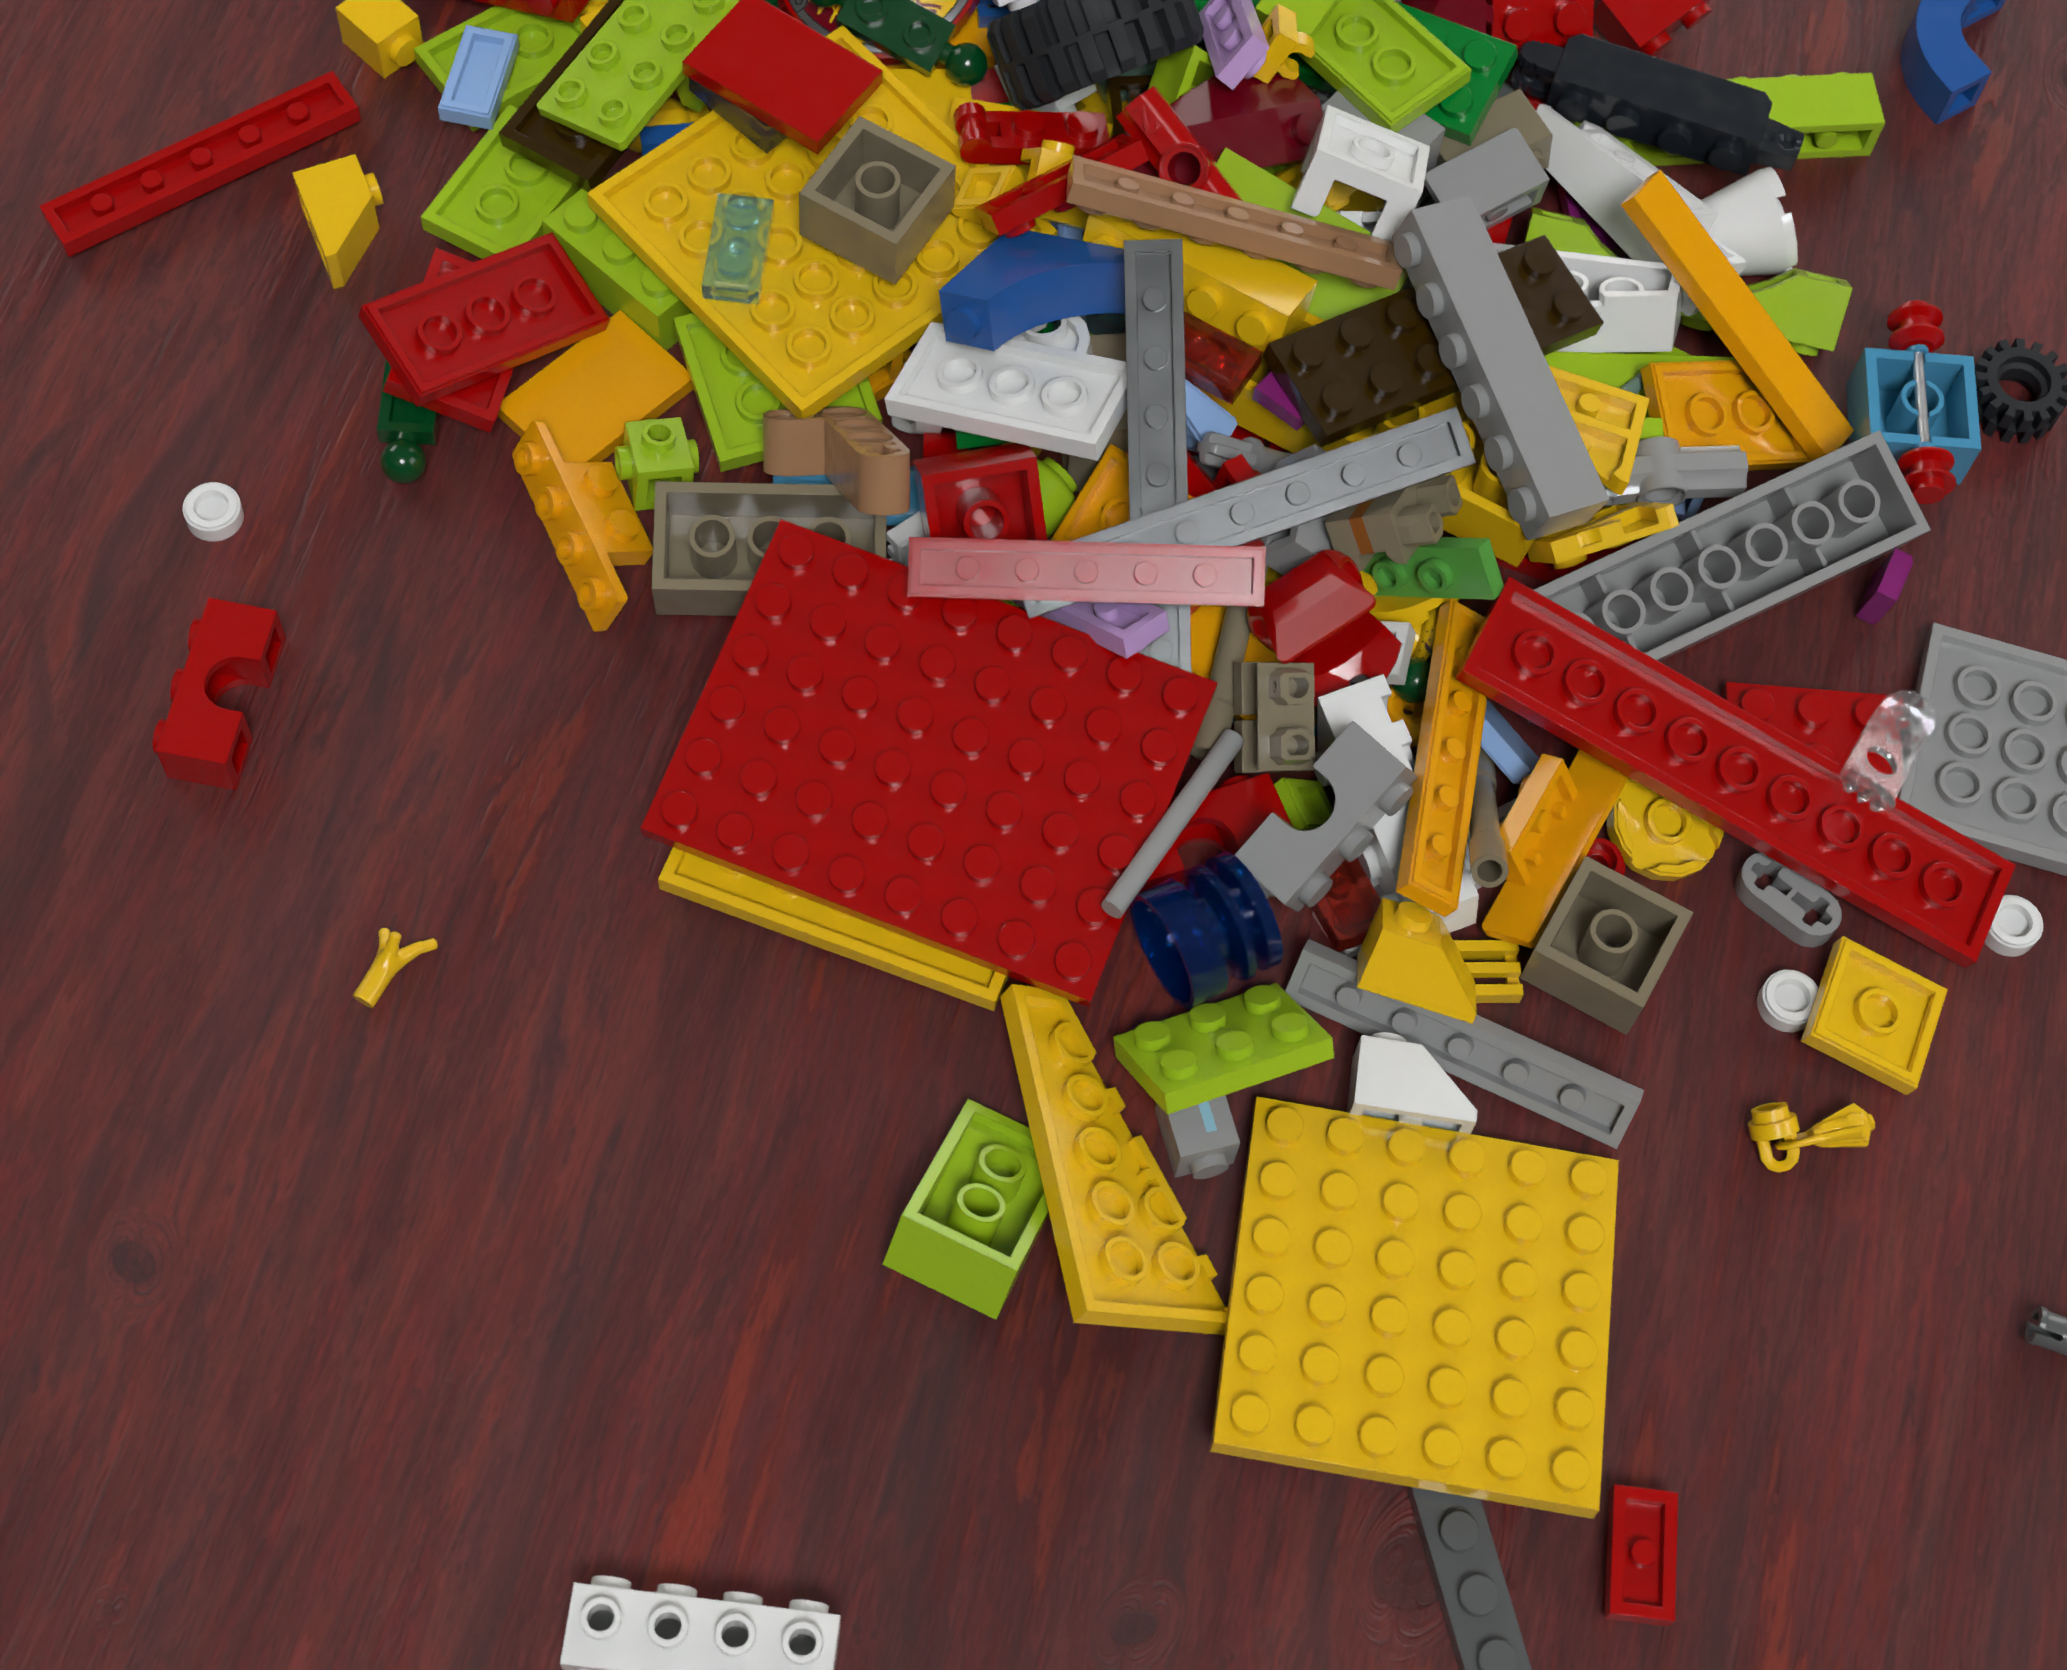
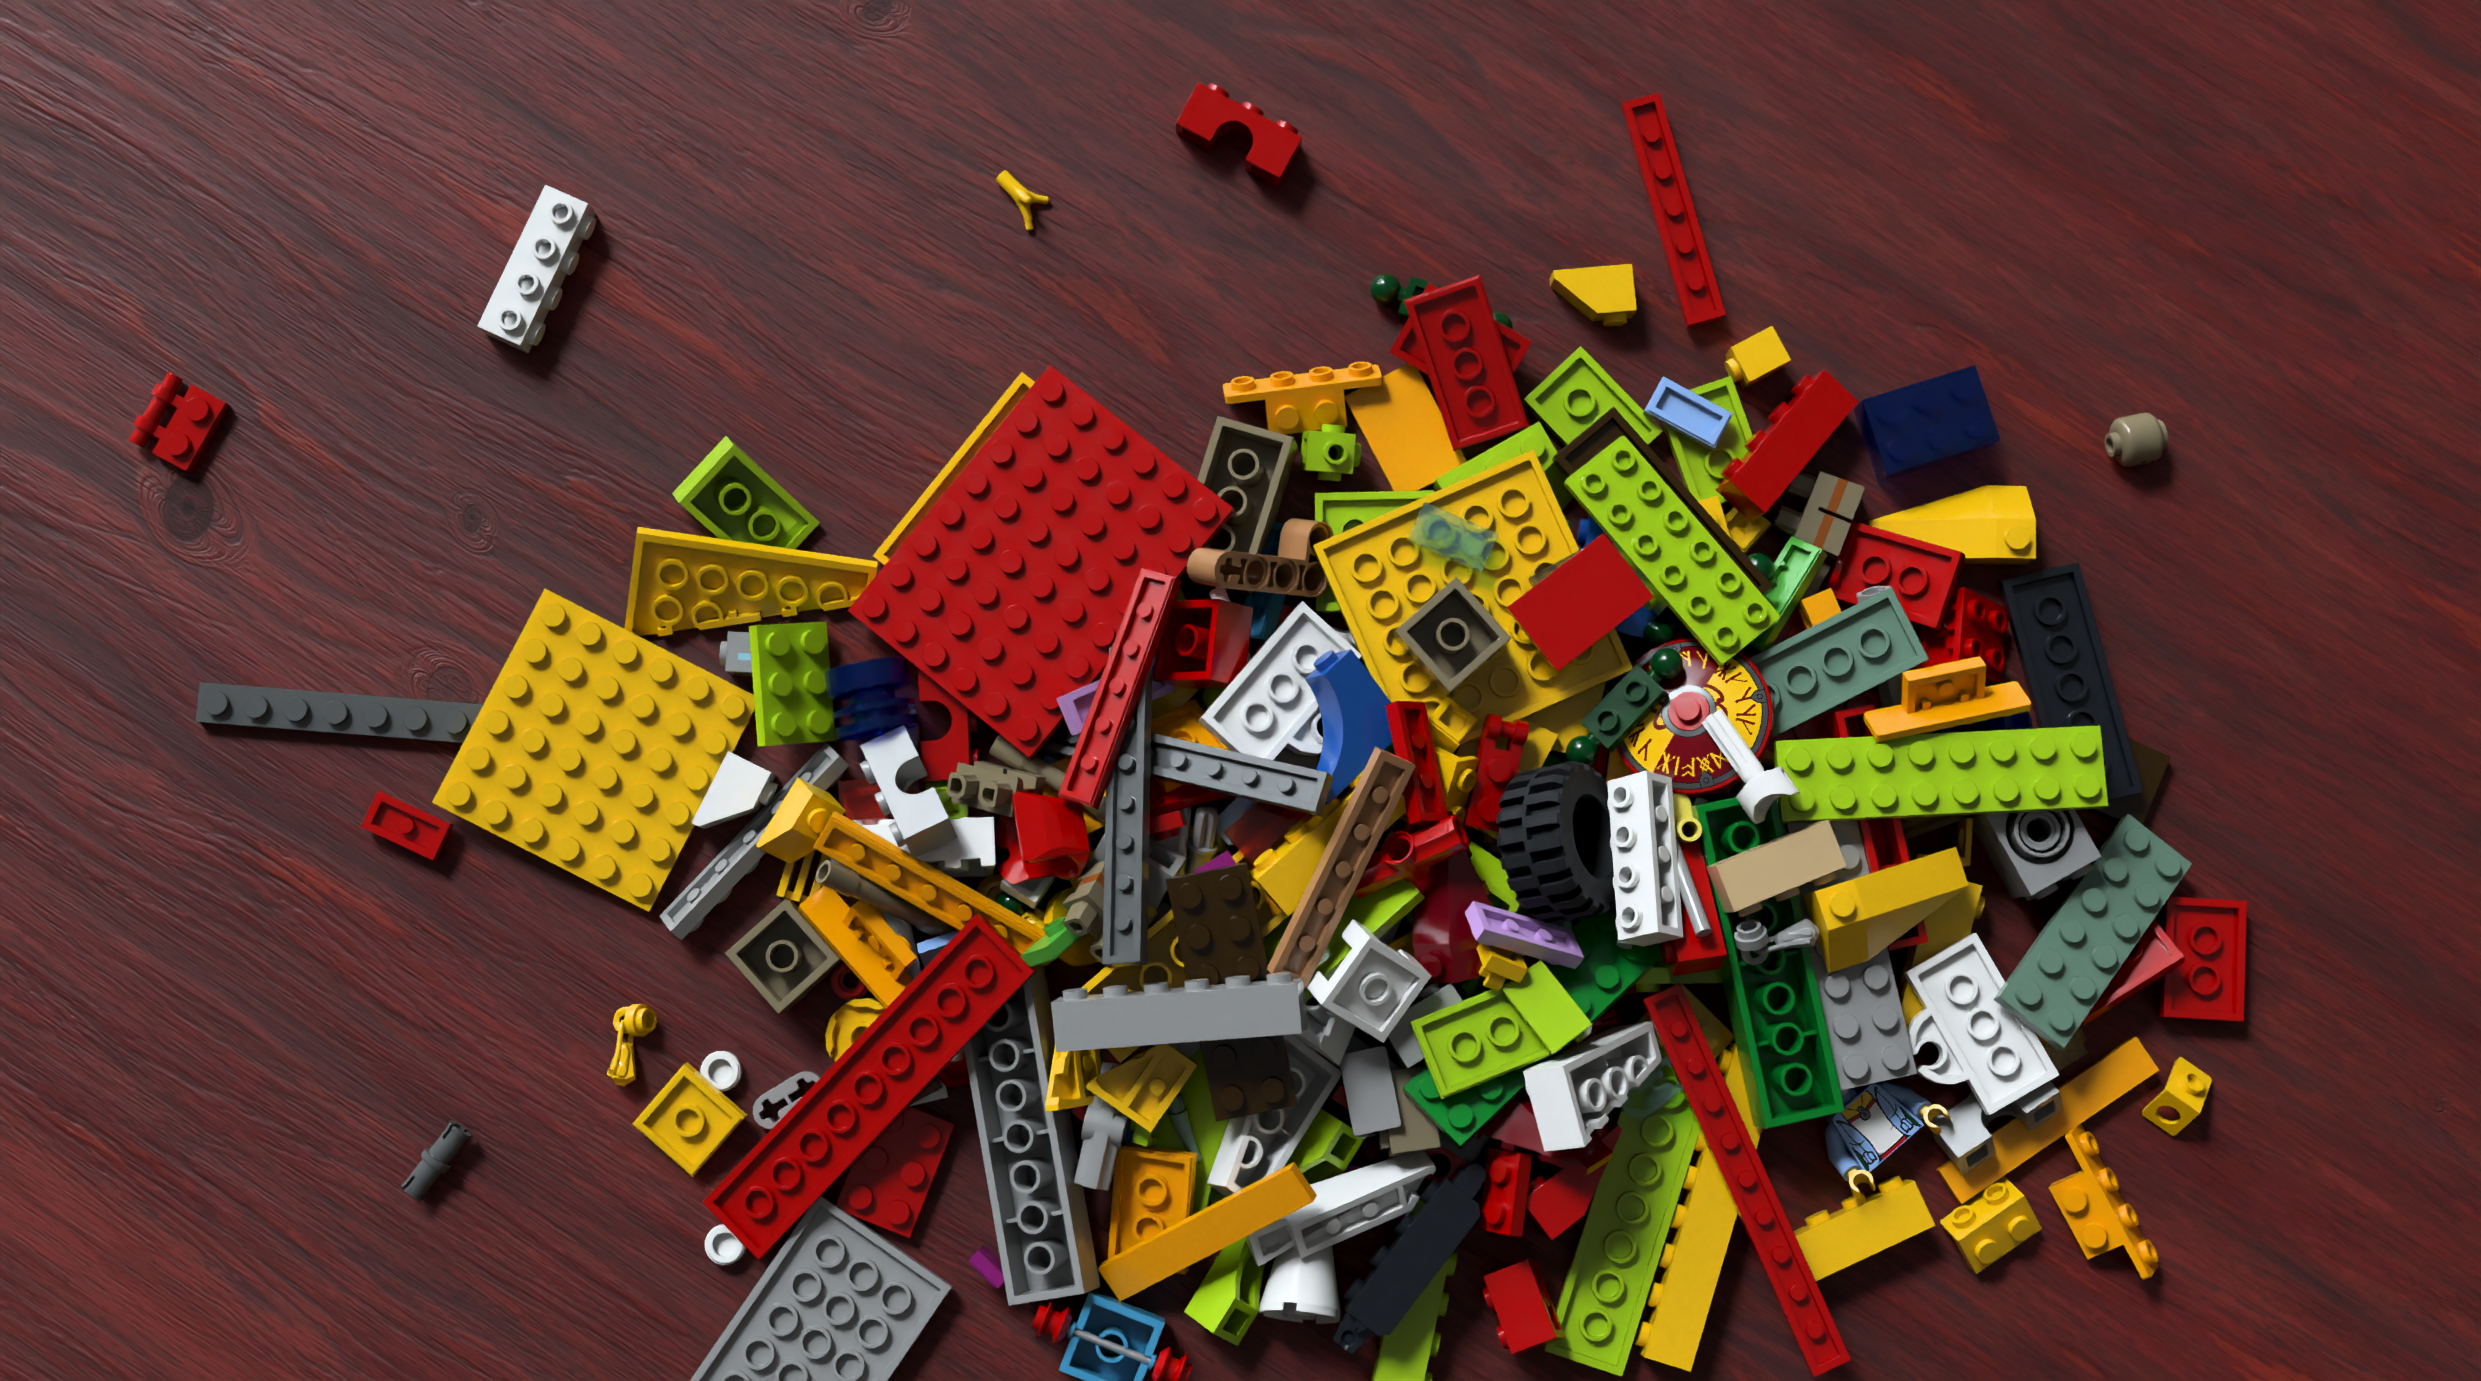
camera: 110 degrees right, 20 degrees up
white tile [183,482,244,542] -> none
light grey bar [1101,729,1244,918] -> none
clear piece [1839,690,1936,813] -> none

